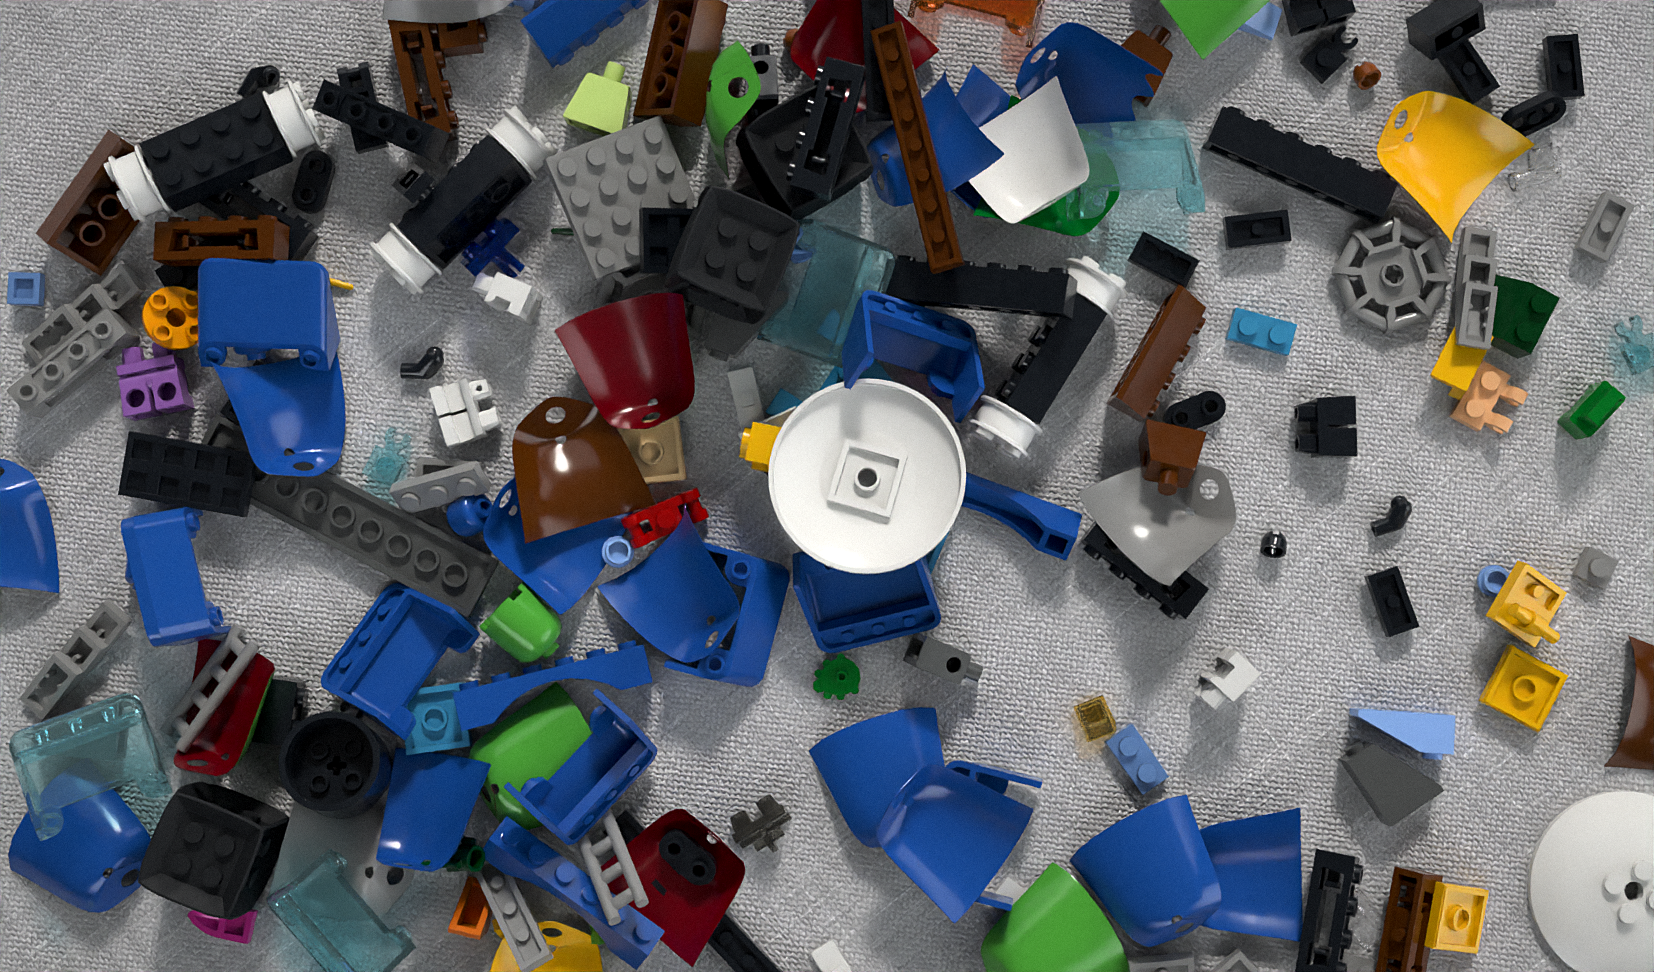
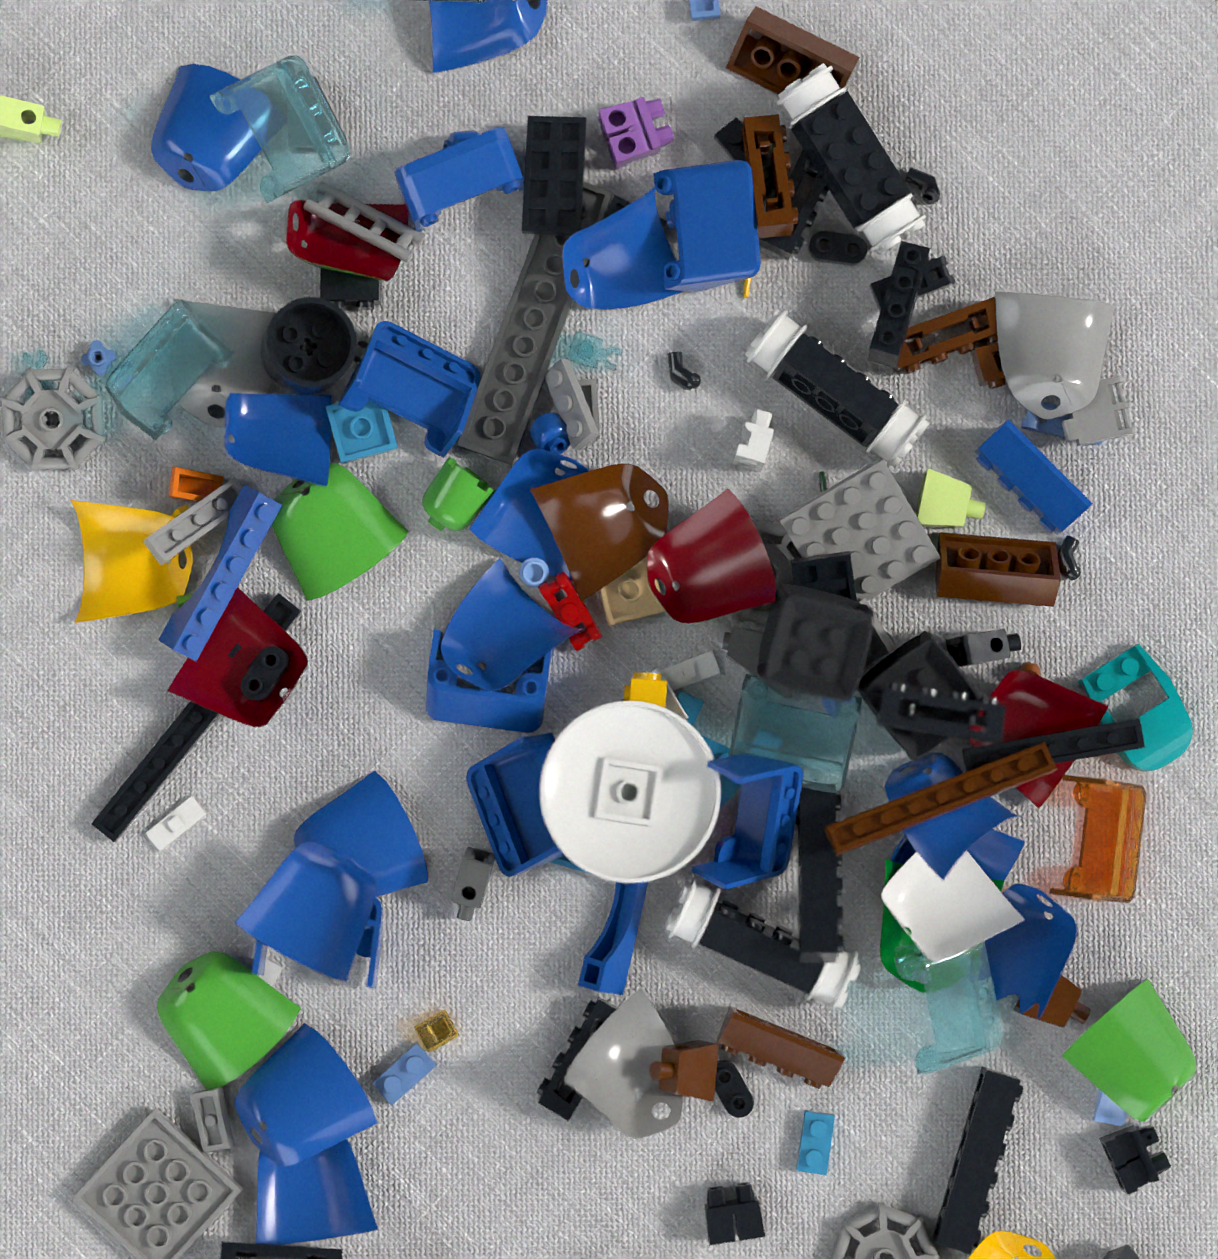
camera: 75 degrees right, 0 degrees up
light grey brick [7,308,140,418] -> none
light grey slope [19,599,133,720] -> none
light grey slope [22,264,146,365] -> none
black piece [138,782,290,920] -> none
light orange plate [142,286,198,350] -> none
dark pink plate [187,909,258,944] -> none
black plate [392,162,435,203] -> none
dark green plant [408,836,485,872] -> none
white hips [429,378,502,449] -> none
blue arch [452,640,653,731] -> none
clear blue plate [460,217,525,279] -> none
blue windscreen [504,688,658,845] -> none
light grey bar [577,807,649,926] -> none
bright green piece [705,41,761,179] -> none
clear smoke hips [730,794,792,853] -> none
green piece [813,653,861,700] -> none
black plate [1127,231,1200,288] -> none
white hips [1194,648,1261,710] -> none
black plate [1222,210,1292,250] -> none
black hinge [1260,531,1287,558] -> none
black plate [1300,26,1358,84] -> none
dark orange hinge [1352,61,1381,90] -> none

